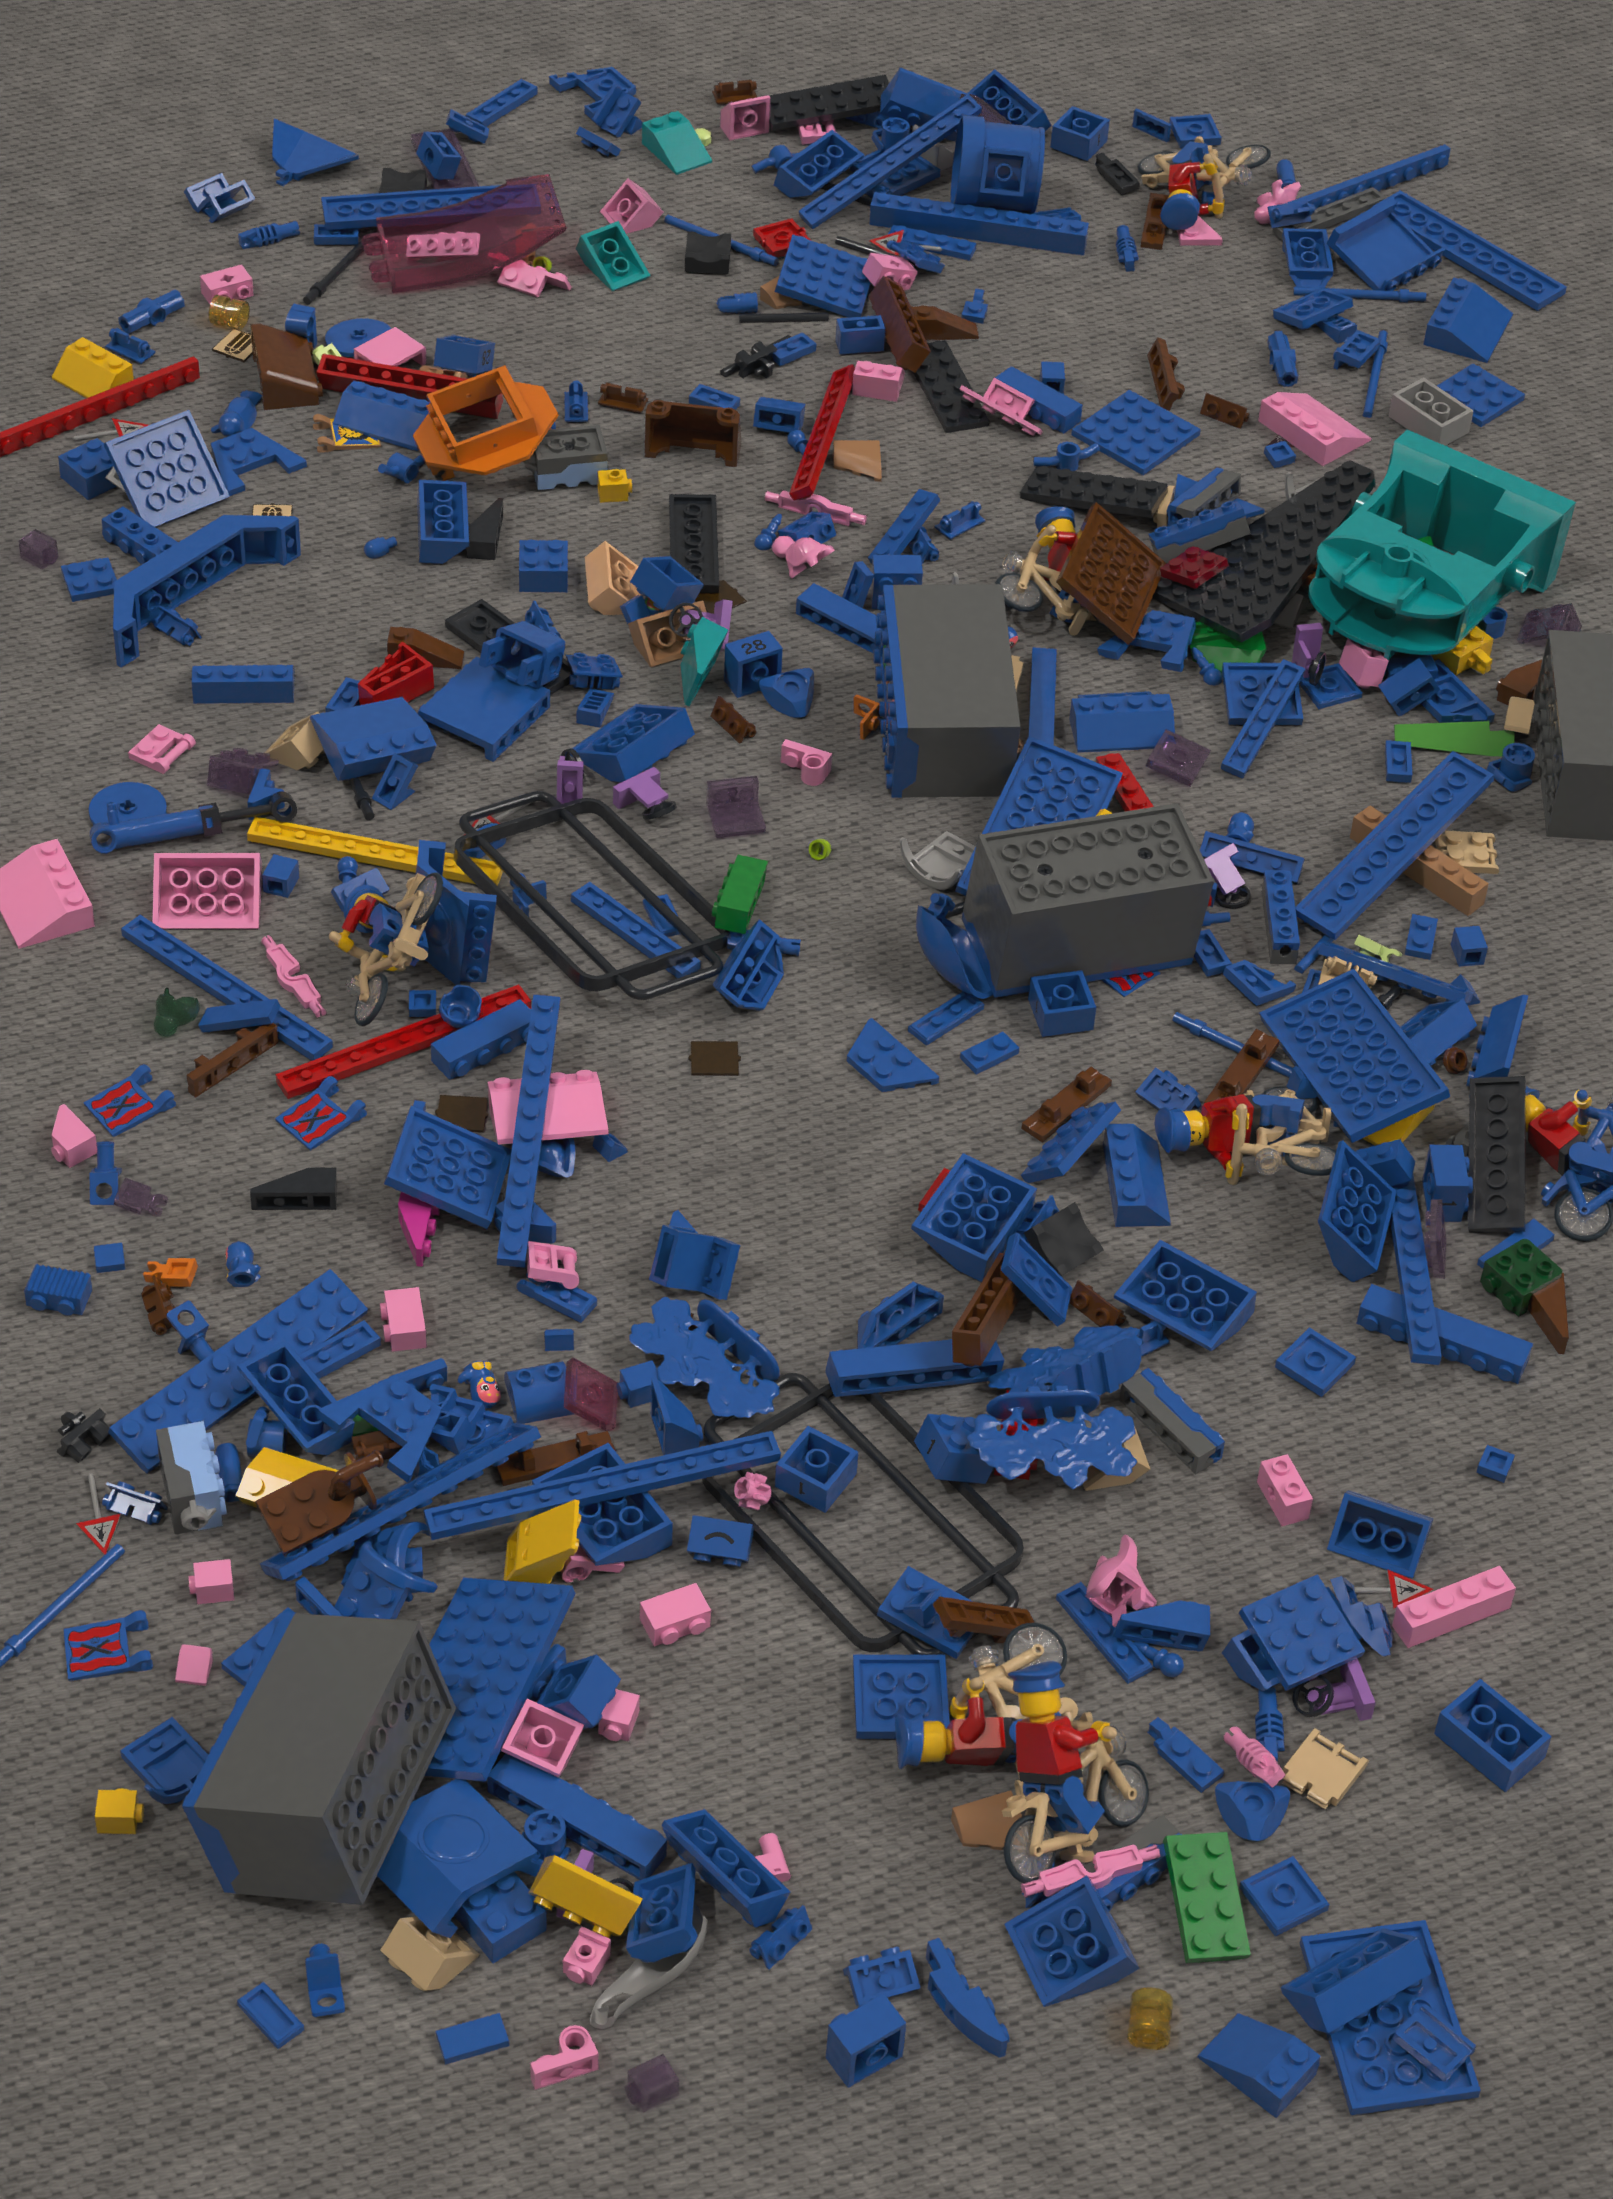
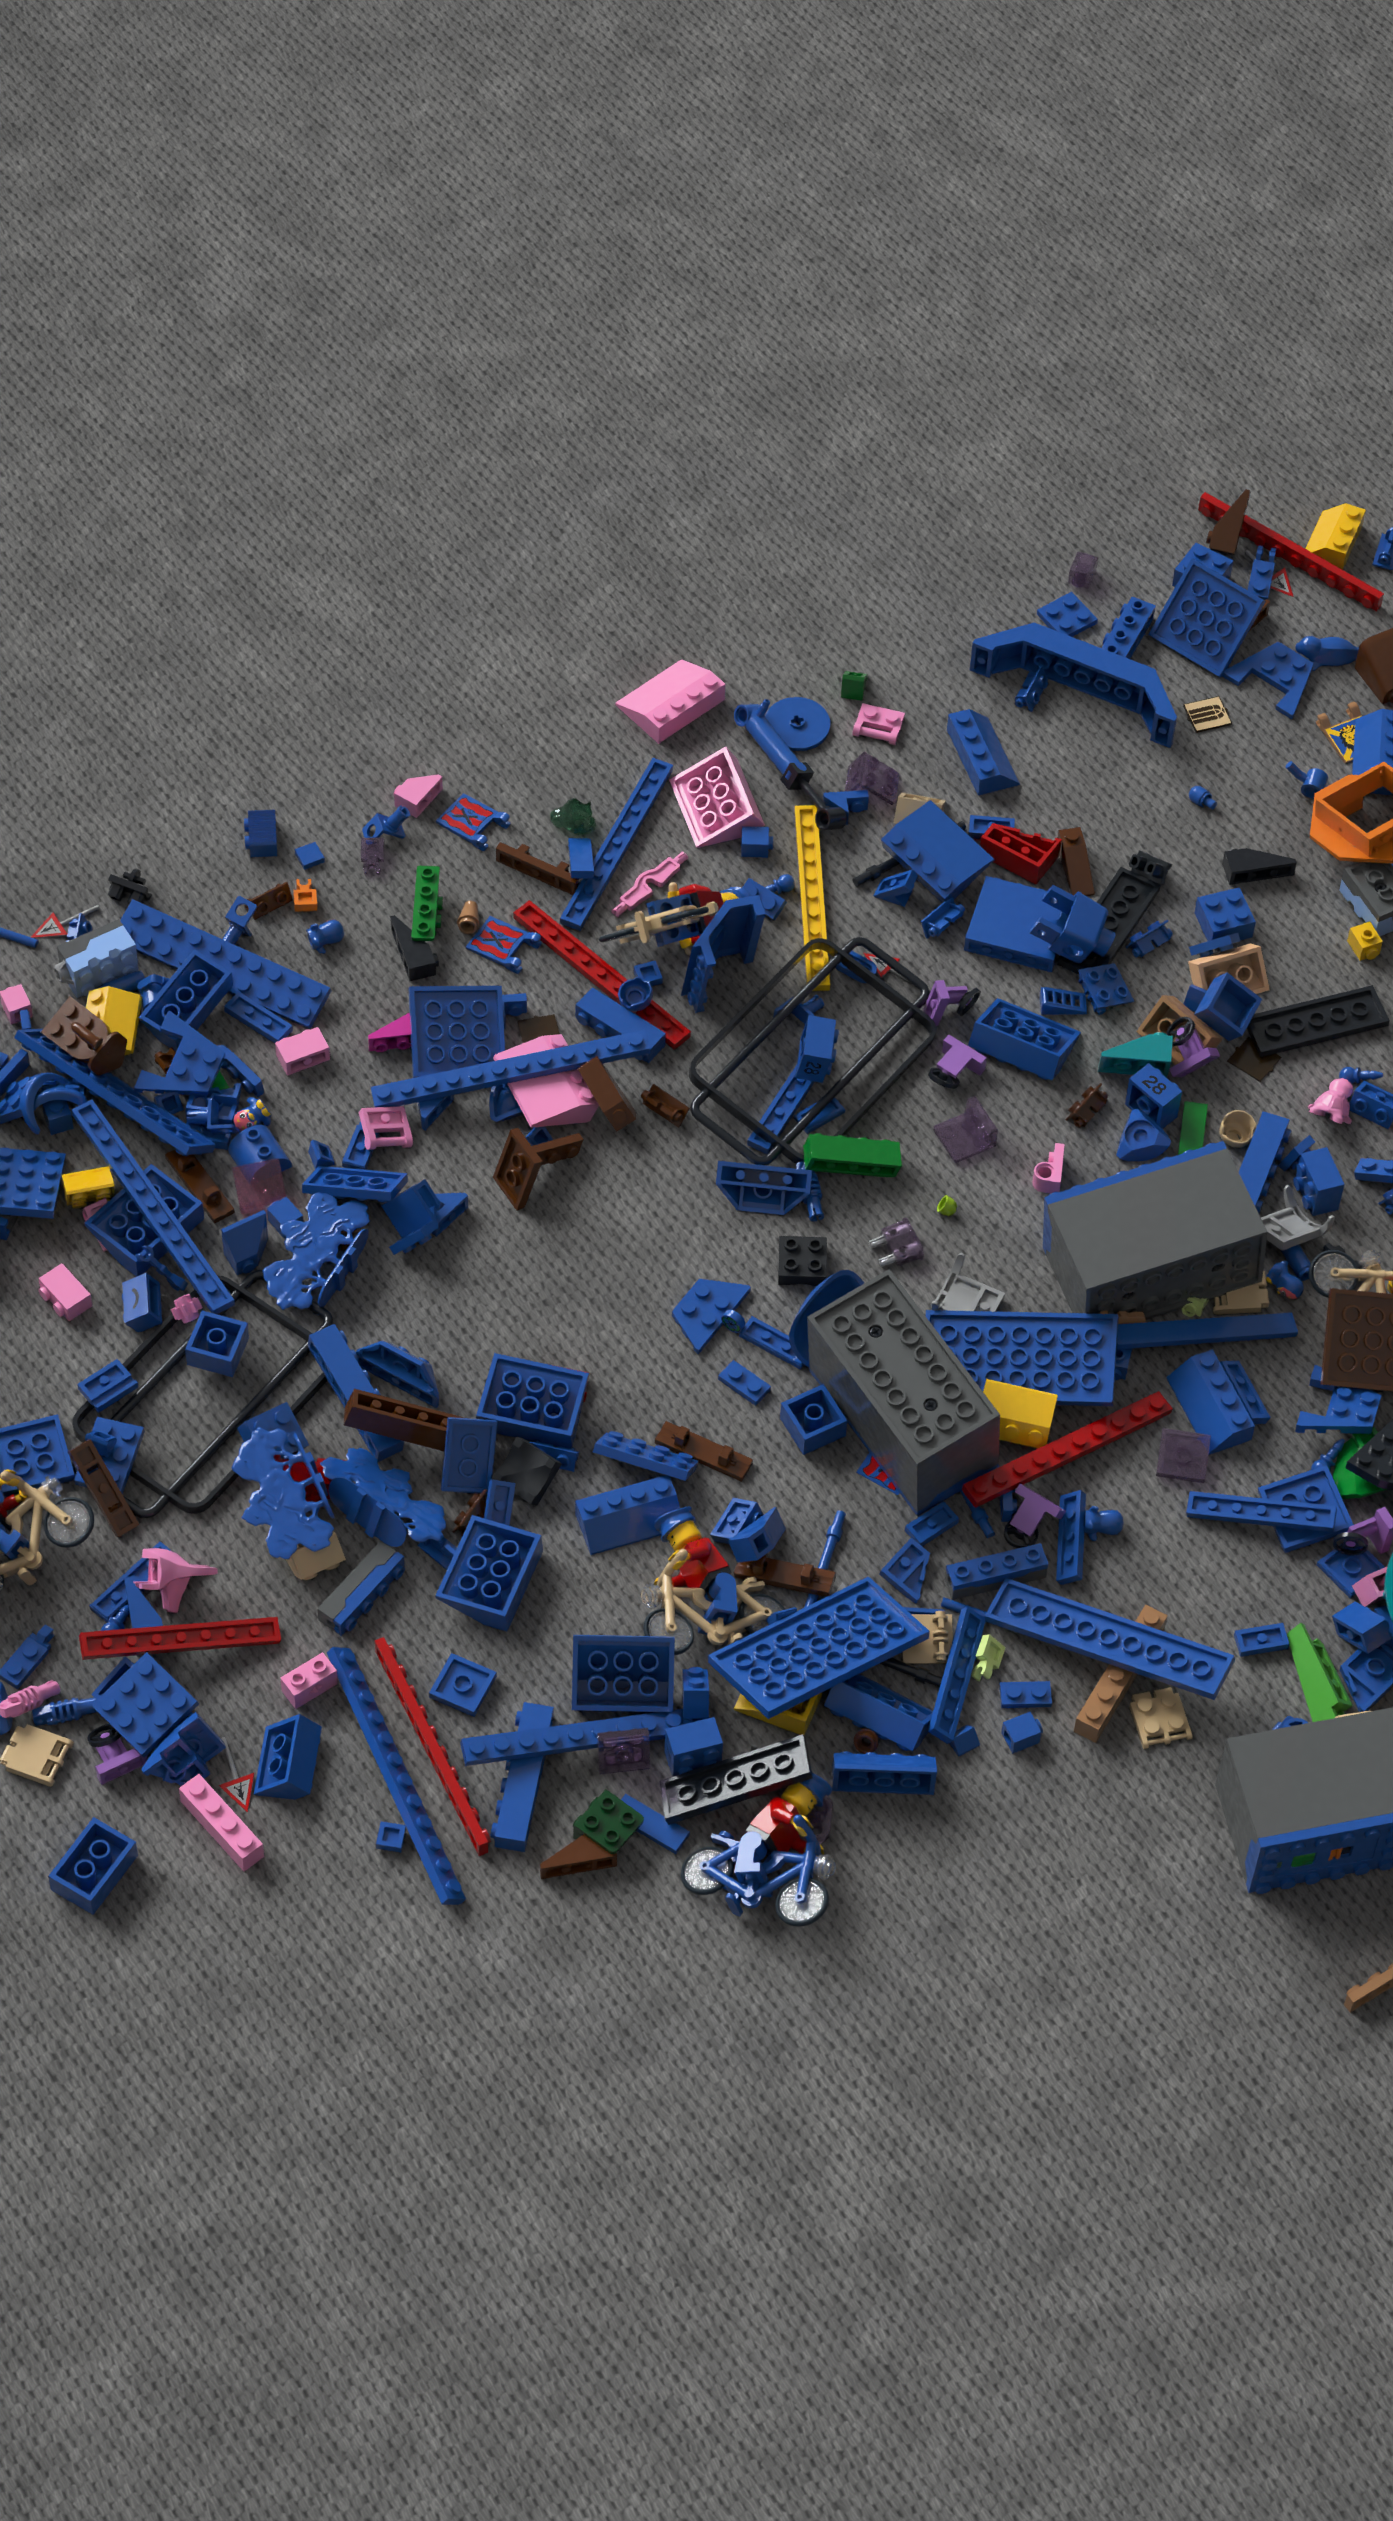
camera: 75 degrees right, 10 degrees up
blue slope [417,480,469,564] -> none
dark brown piece [688,1041,741,1076] -> none
none -> blue tile [20,1010,32,1030]
none -> blue plate [77,1359,138,1413]
none -> red plate [79,1617,281,1660]
none -> blue piece [136,1246,188,1291]
none -> blue bracket [187,1098,240,1134]
none -> blue plate [302,1166,408,1203]
none -> blue plate [327,1647,466,1905]
none -> red plate [375,1637,491,1856]
none -> green bracket [411,866,443,941]
none -> medium nougat cone [457,901,480,934]
none -> blue plate [484,1479,516,1526]
none -> reddish brown piece [493,1128,584,1211]
none -> reddish brown slope [578,1056,636,1132]
none -> reddish brown hinge [641,1084,690,1128]
none -> blue tile [721,1310,746,1333]
none -> blue slope [728,1507,786,1563]
none -> black brick [778,1236,827,1286]
none -> blue brick [796,1015,839,1083]
none -> green slope [841,671,868,701]
none -> clear purple piece [869,1218,924,1267]
none -> blue hinge [921,896,965,939]
none -> black hips [1129,850,1172,885]
none -> green tile [1178,1101,1208,1155]
none -> blue plate [1189,933,1240,958]
none -> reddish brown slope [1206,489,1251,555]
none -> tan hair [1219,1110,1257,1148]
none -> blue hinge [1248,546,1276,600]

